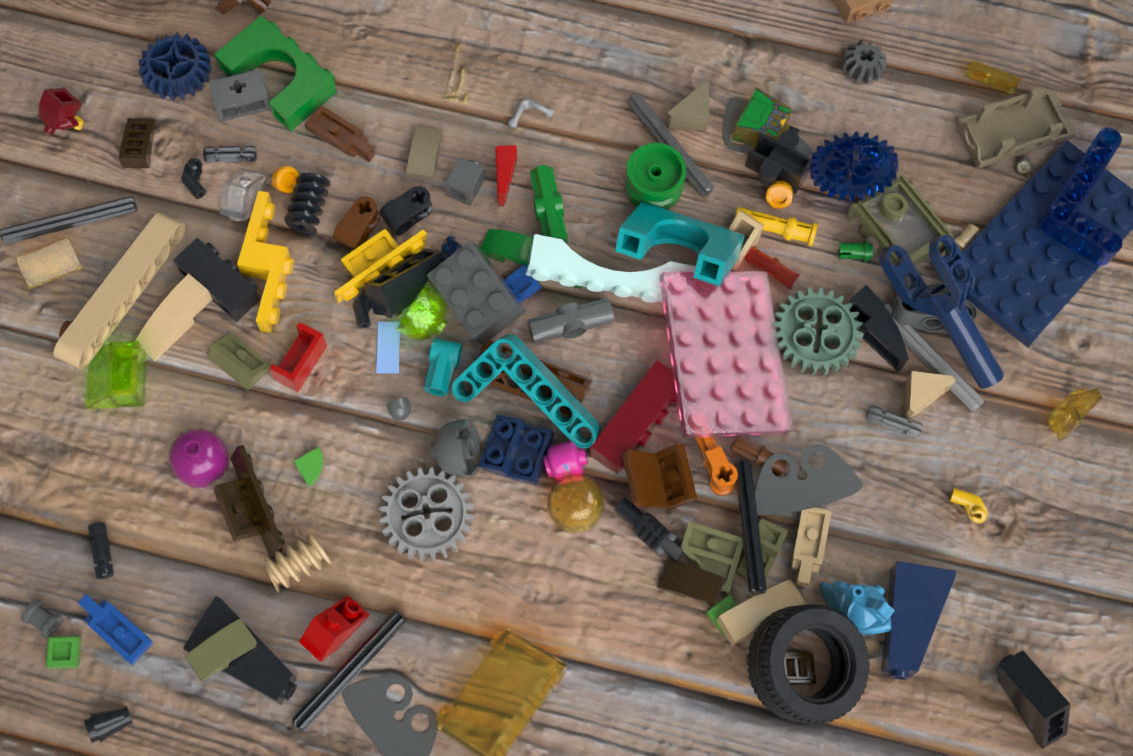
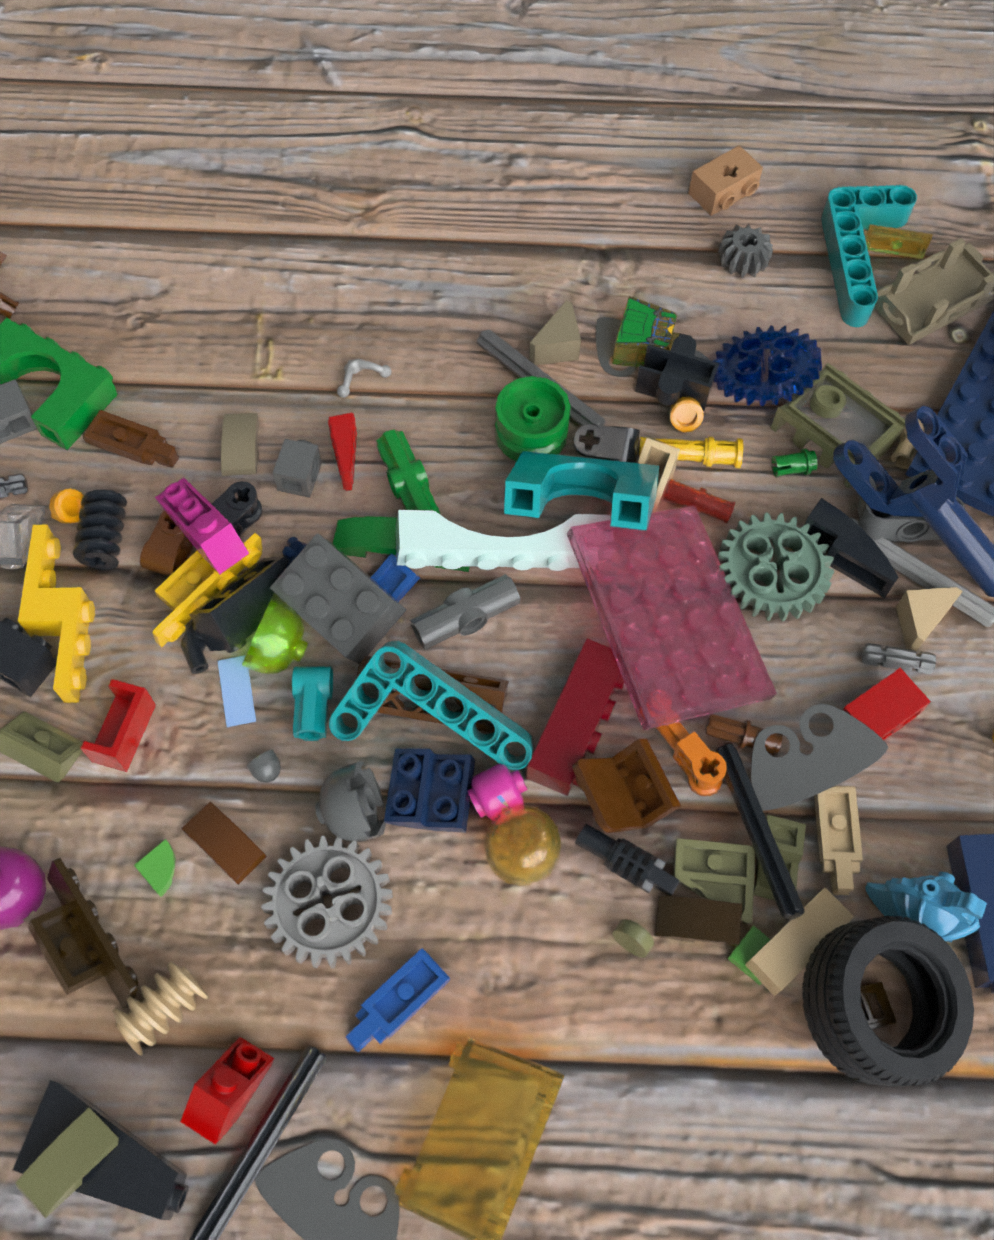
camera: 10 degrees left, 5 degrees down
none -> dark pink slope [155,477,249,575]
none -> reddish brown slope [181,801,267,885]
none -> blue hinge [345,948,450,1053]
none -> black piece [573,424,640,463]
none -> olive tile [612,919,654,958]
none -> teal beam [821,185,917,328]
none -> red panel [842,668,931,741]

